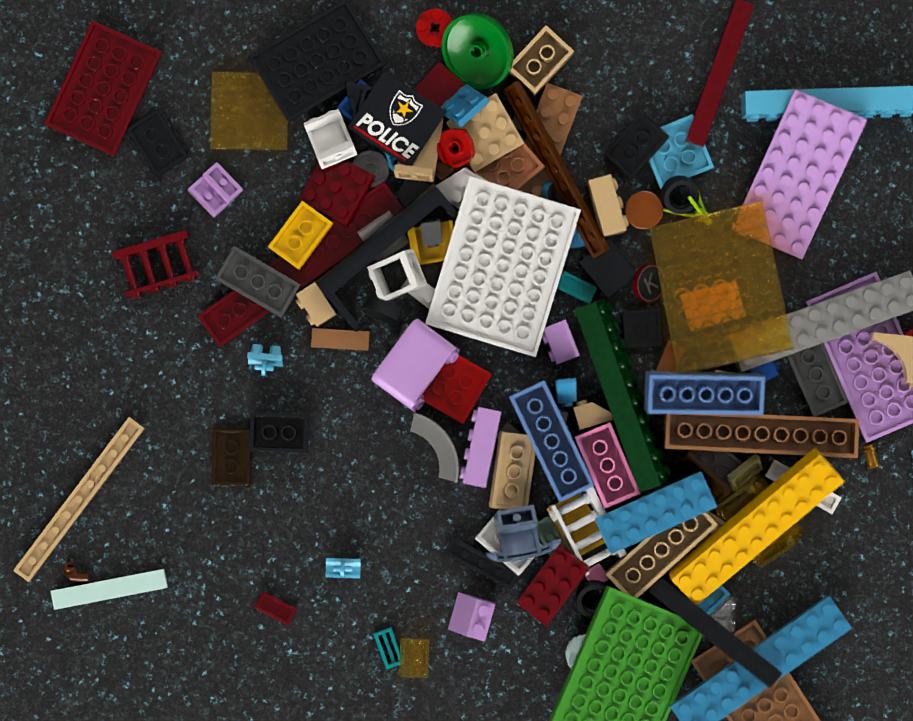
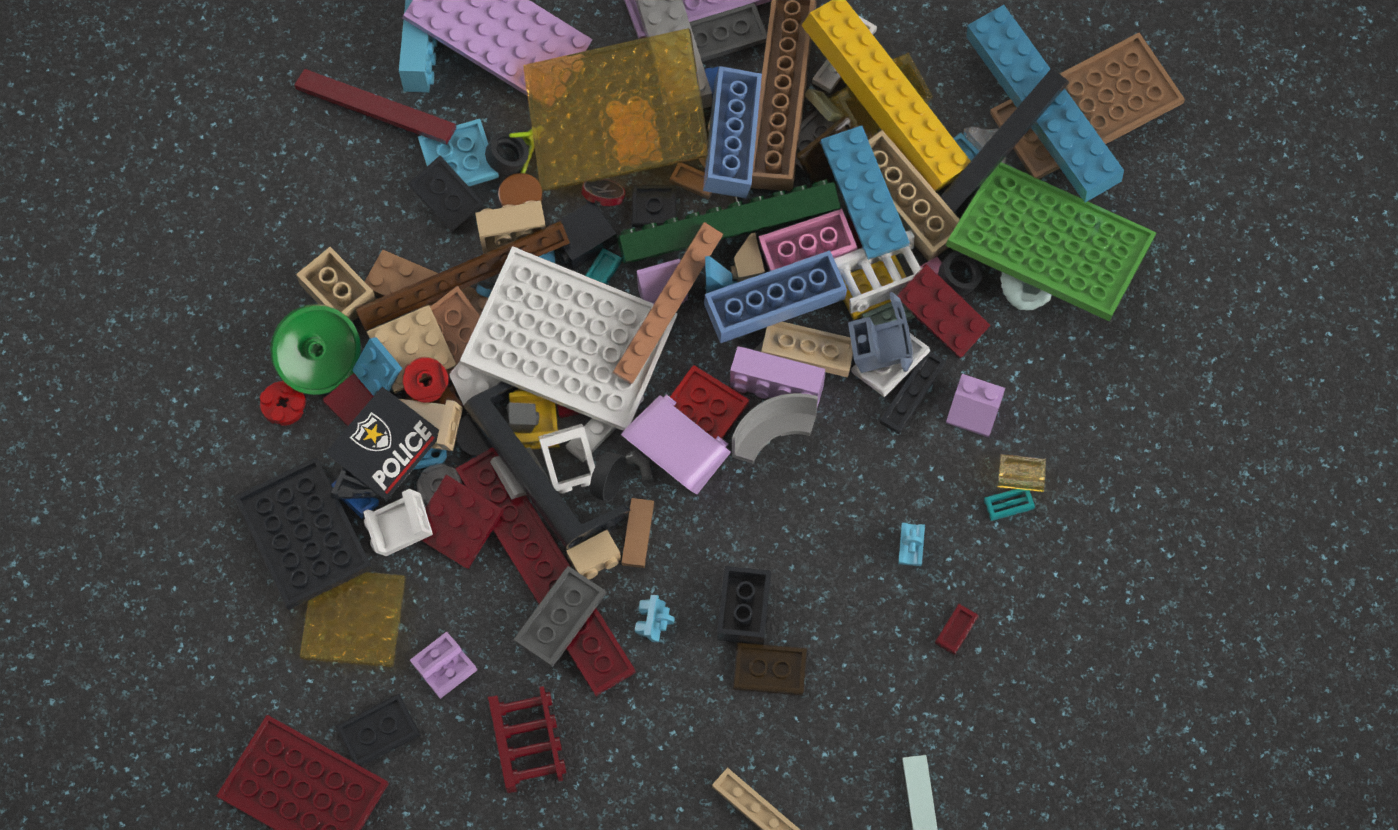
camera: 85 degrees left, 20 degrees down
yellow plate [268,201,333,270] -> none
none -> nougat plate [612,222,723,384]

